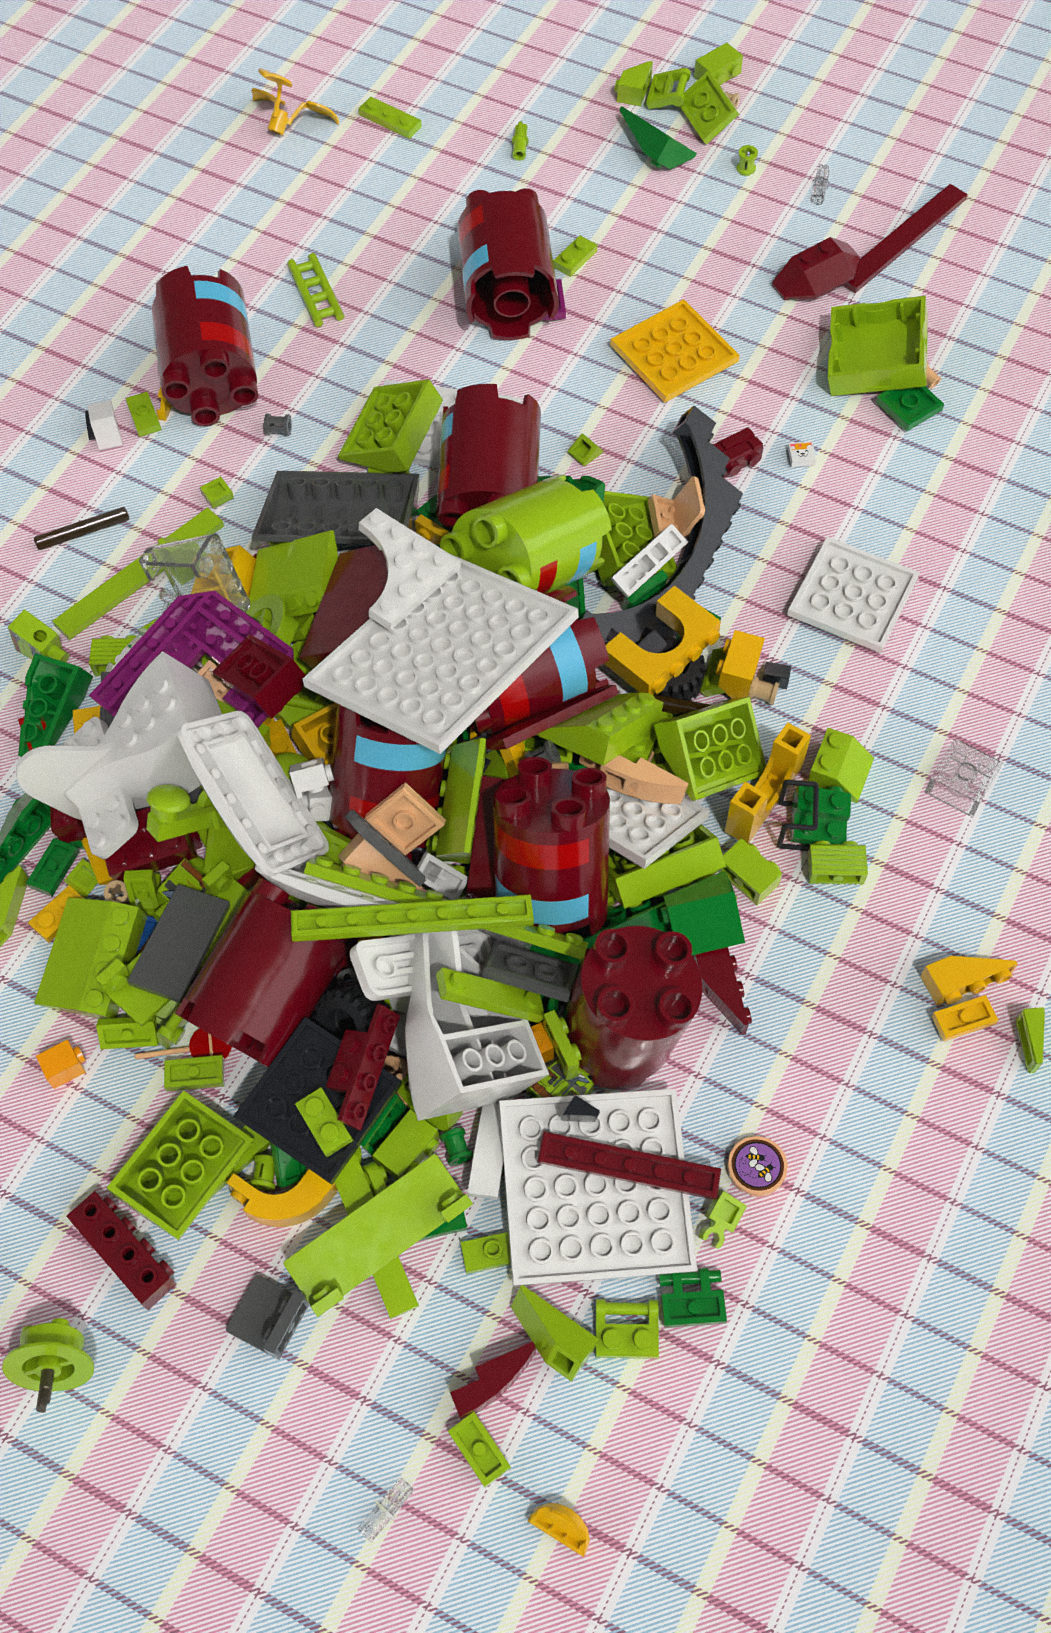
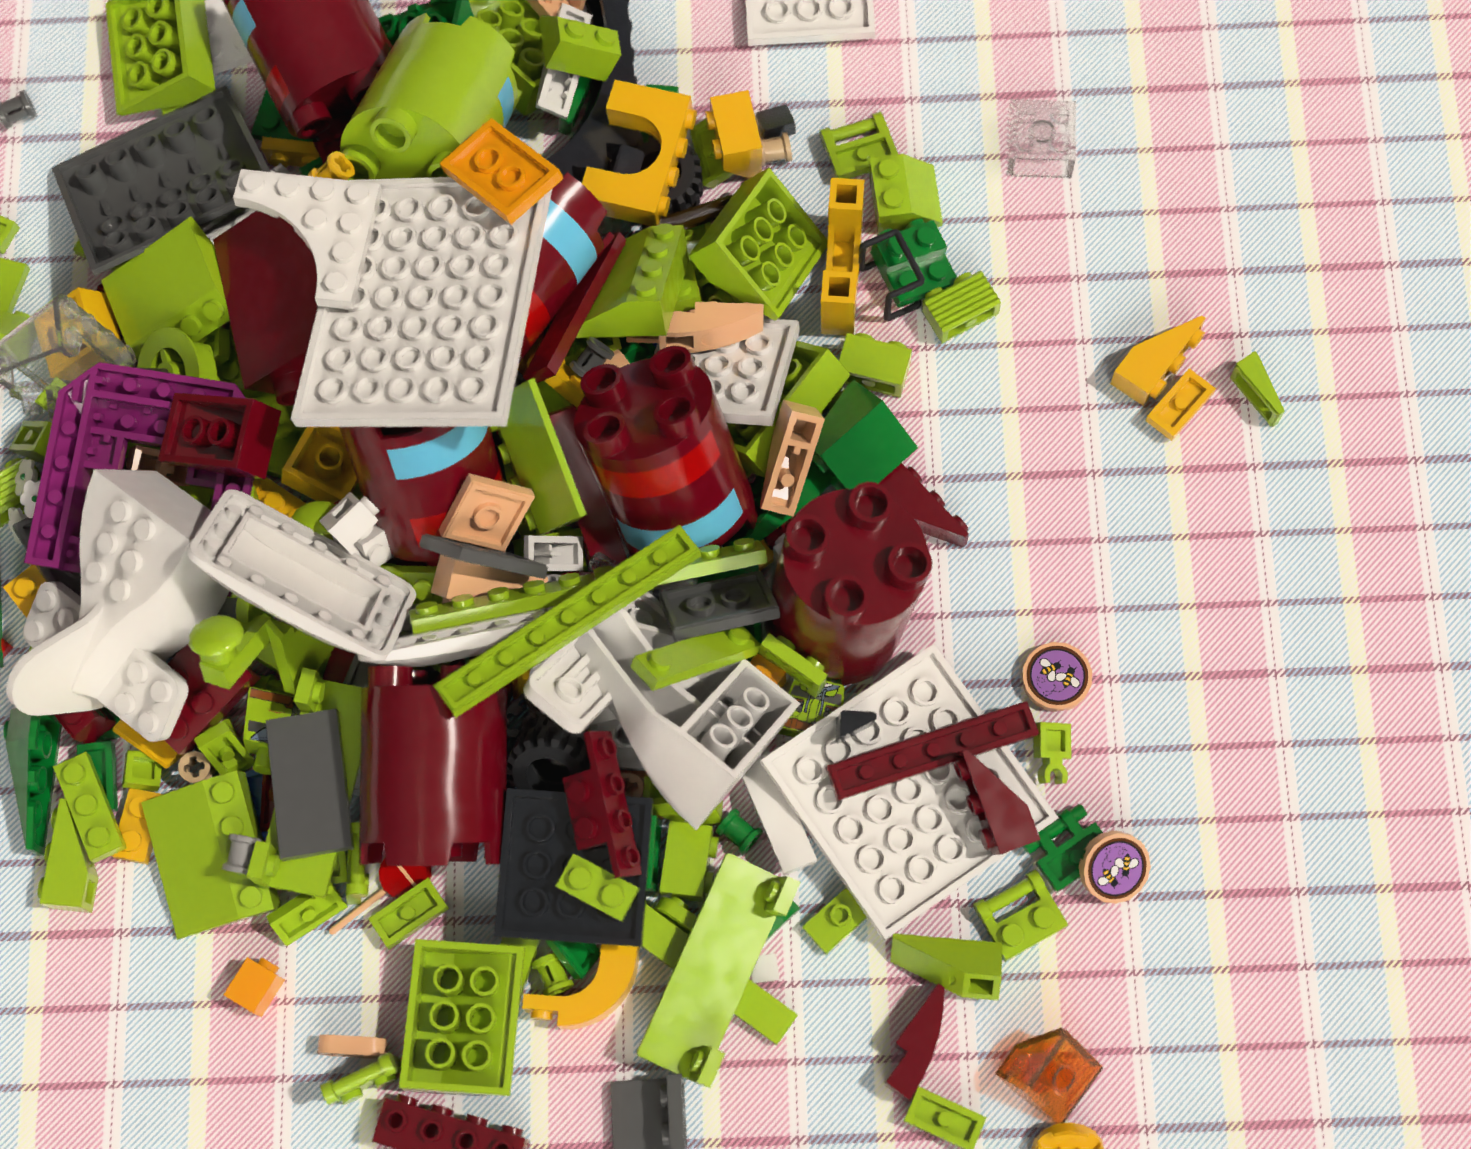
camera: 25 degrees left, 10 degrees up
none -> lime plate [53,752,127,863]
none -> light grey bush [222,833,262,874]
none -> yellow bush [308,151,355,180]
none -> light nougat beam [317,1035,388,1059]
none -> lime plate [320,1052,401,1105]
none -> light orange plate [439,118,564,225]
none -> lime slope [539,15,621,82]
none -> white sticker [752,953,780,983]
none -> light nougat slope [760,400,825,517]
none -> lime plate [819,111,898,179]
none -> dark red slope [953,750,1041,855]
none -> clear orange slope [995,1027,1104,1124]
none -> tile [1079,830,1151,904]

